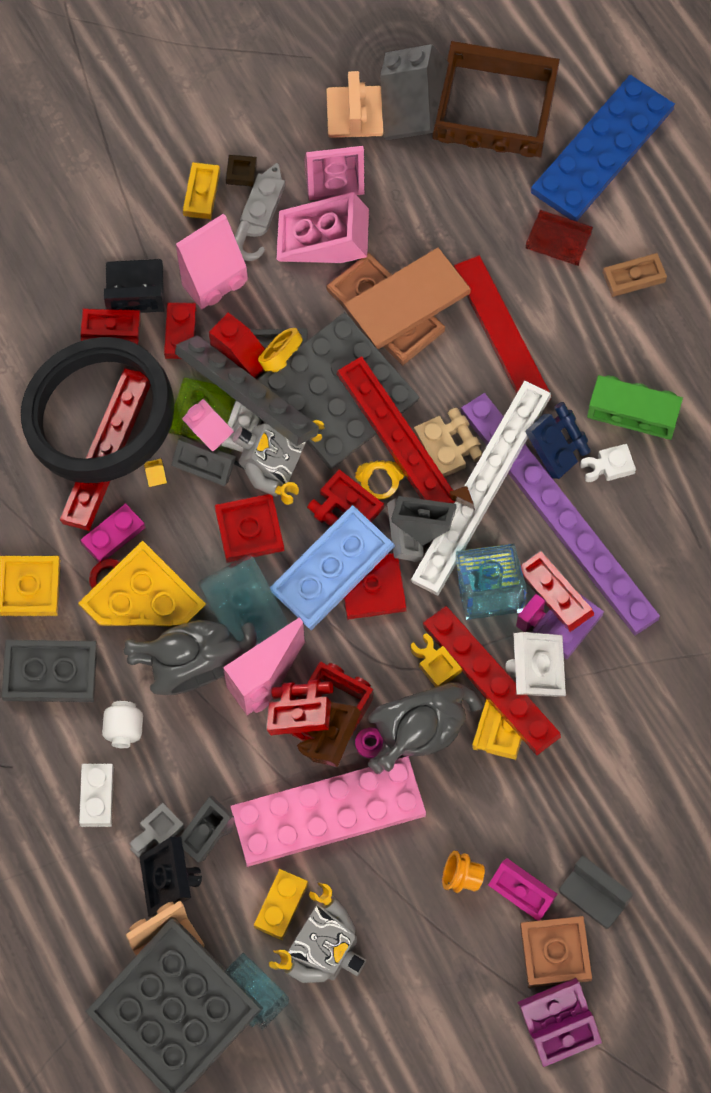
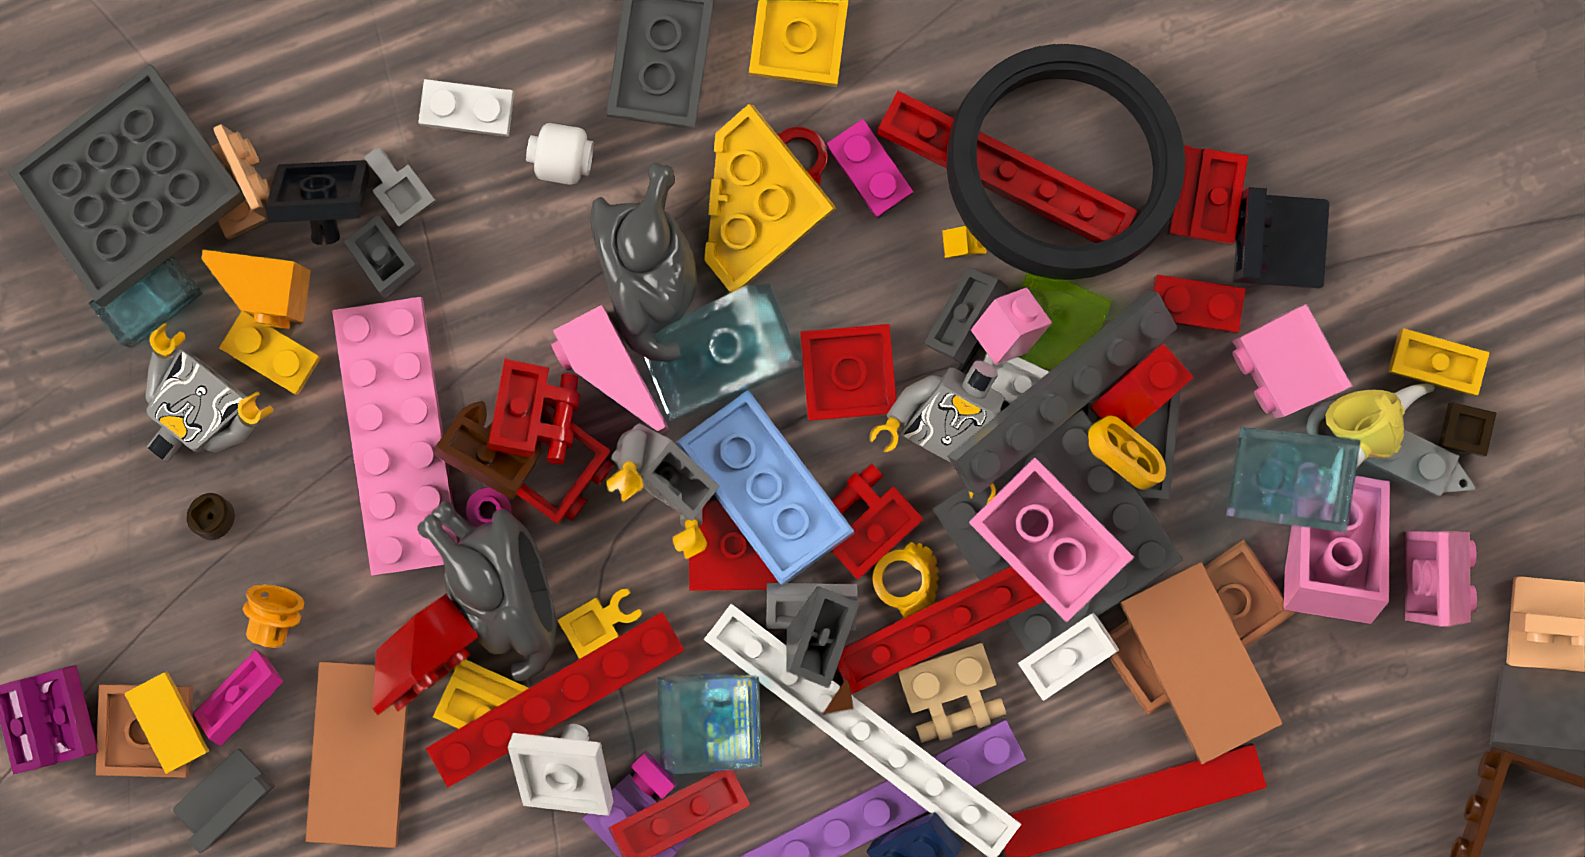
camera: 90 degrees right, 20 degrees up
none -> yellow tile [124,671,210,774]
none -> dark brown tile [187,493,235,540]
none -> light orange slope [201,250,311,330]
none -> nougat tile [305,661,408,848]
none -> red slope [372,593,479,716]
none -> light grey torso [606,423,719,559]
none -> bright pink slope [969,458,1133,622]
none -> white plate [1018,613,1119,701]
none -> clear light blue slope [1226,427,1361,533]
none -> light yellow helmet [1325,383,1435,505]

